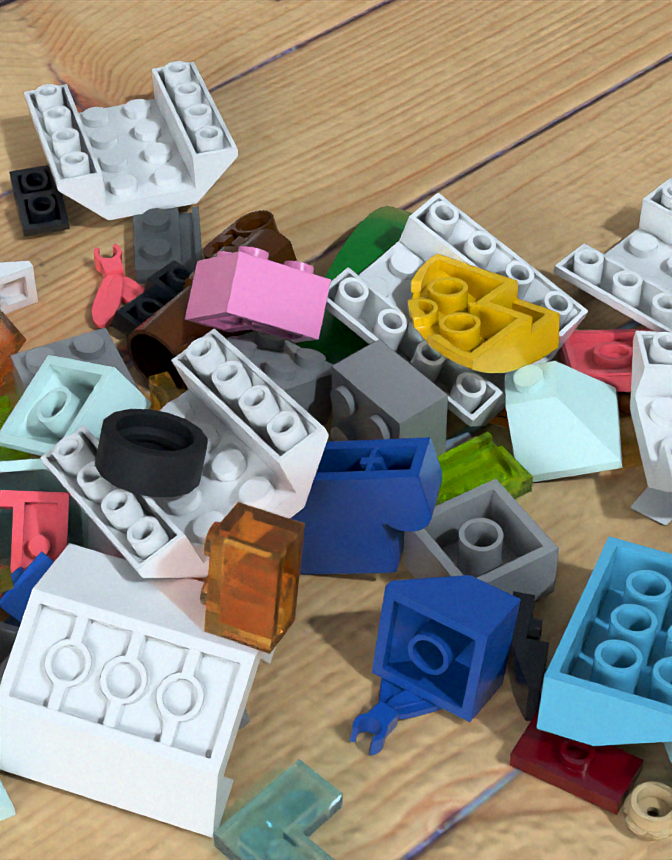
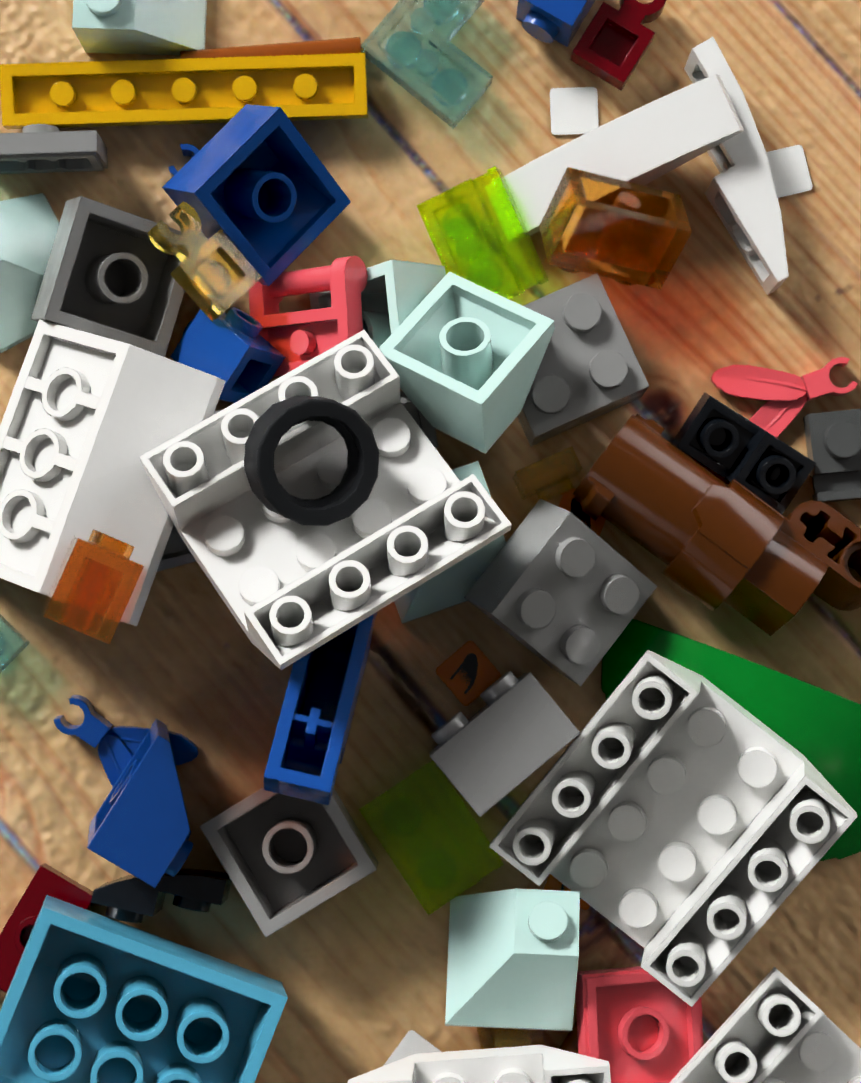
camera: 90 degrees right, 40 degrees up
bright pink brick [185,246,331,342] -> none
yellow brick [408,253,560,373] -> none

